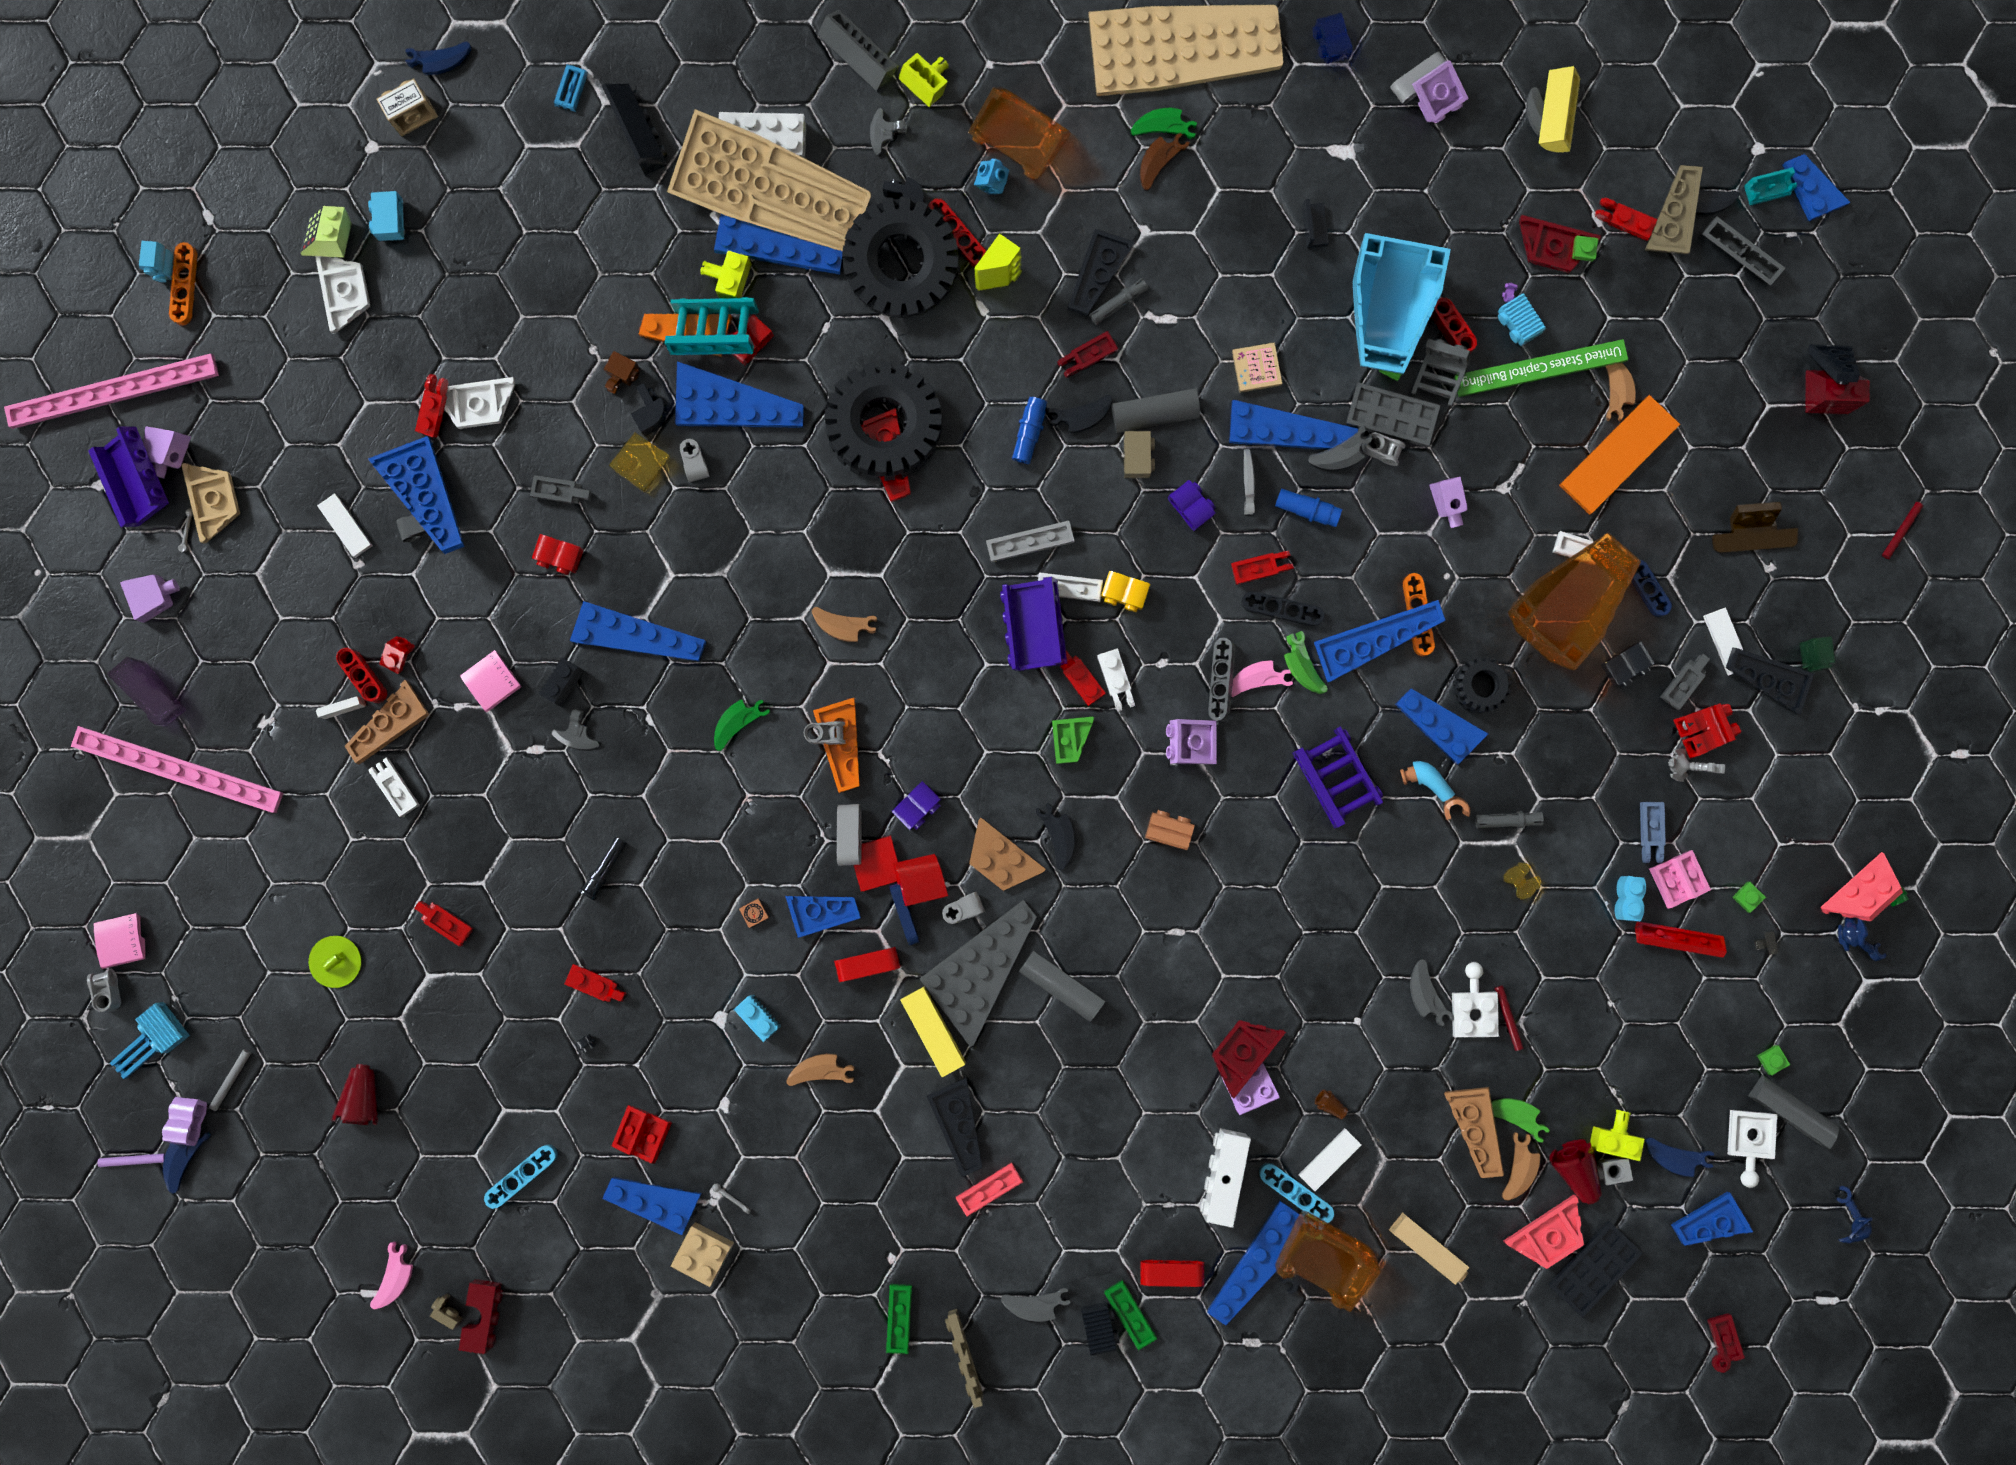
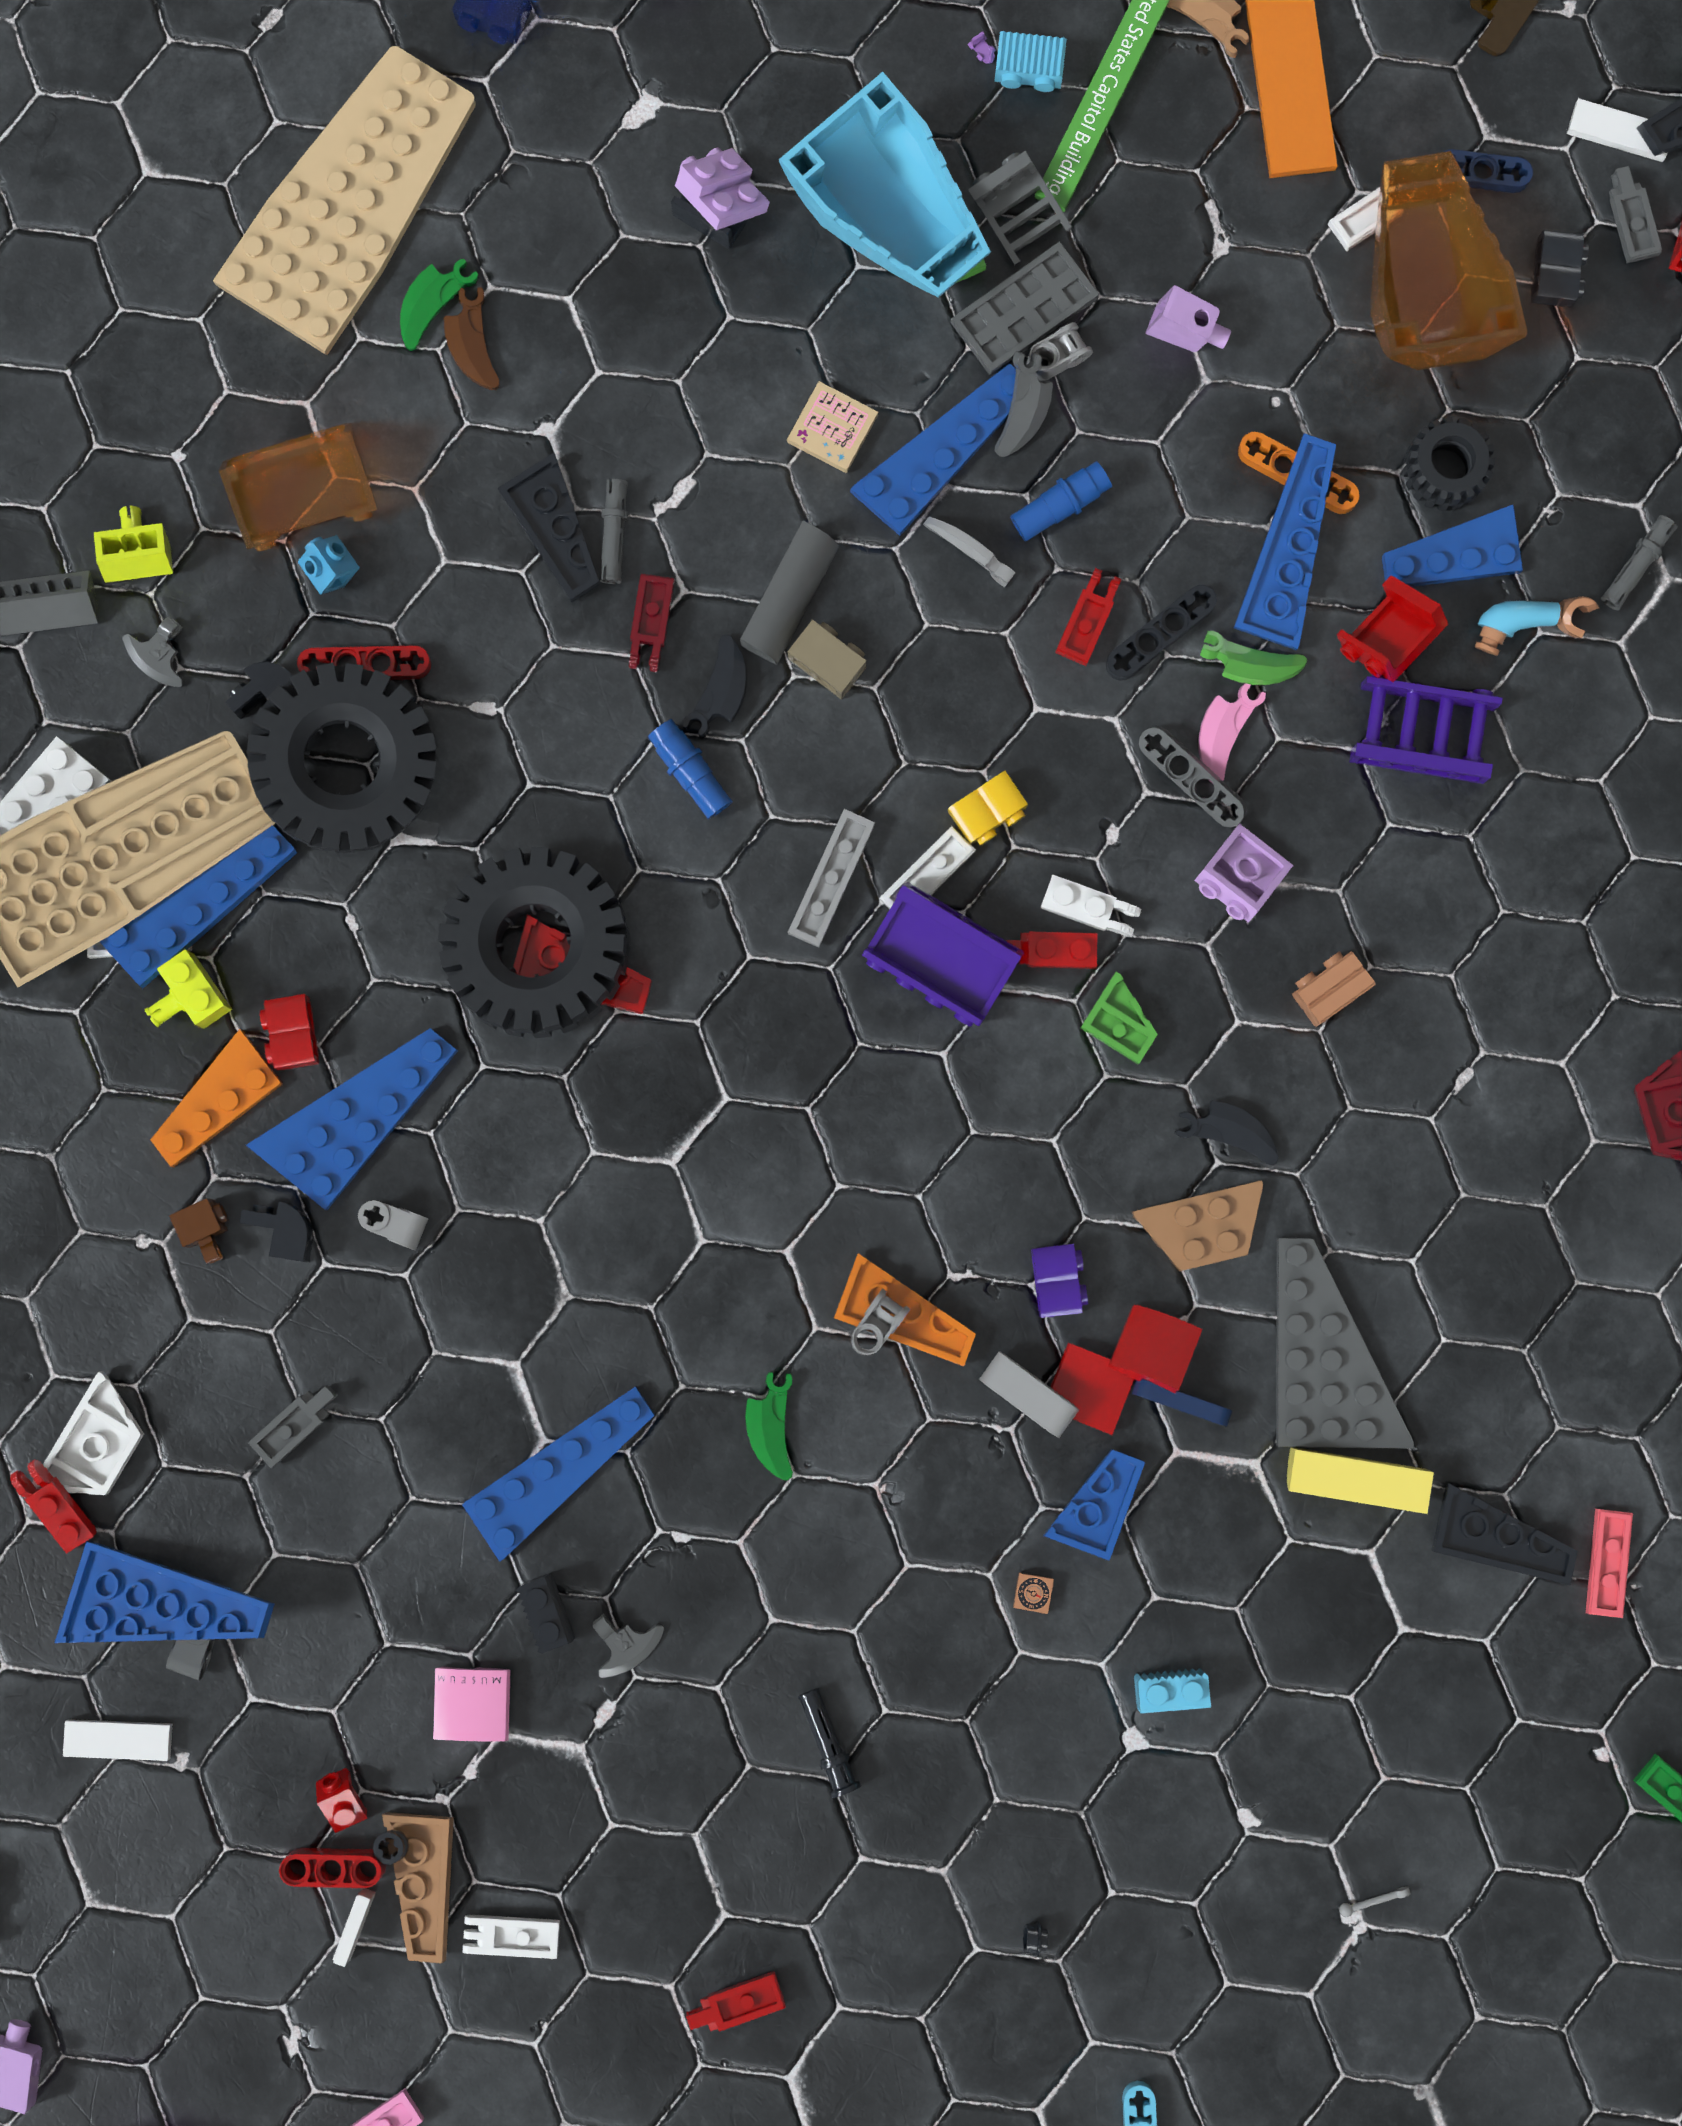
camera: 55 degrees left, 0 degrees up
red brick [532,534,584,575] -> none
red hinge [564,964,626,1002] -> none
blue wing [602,1177,702,1235] -> none
clear yellow plate [609,432,669,492] -> none
red slope [611,1105,672,1164] -> none
teal fence [665,297,759,355] -> none
tan brick [671,1222,734,1287] -> none
medium nougat piece [787,1054,854,1086] -> none
medium nougat piece [812,607,877,642] -> none
red beam [834,947,900,982] -> none
light grey piece [942,891,985,924] -> none
neon yellow slope [974,234,1022,290] -> none
dark grey brick [1019,951,1105,1022] -> none
dark purple brick [1168,480,1216,531] -> none
red beam [1431,298,1477,354] -> none
none -> black bush [373,1829,409,1865]
none -> lavender plate [675,147,770,230]
none -> red panel [1336,575,1448,682]

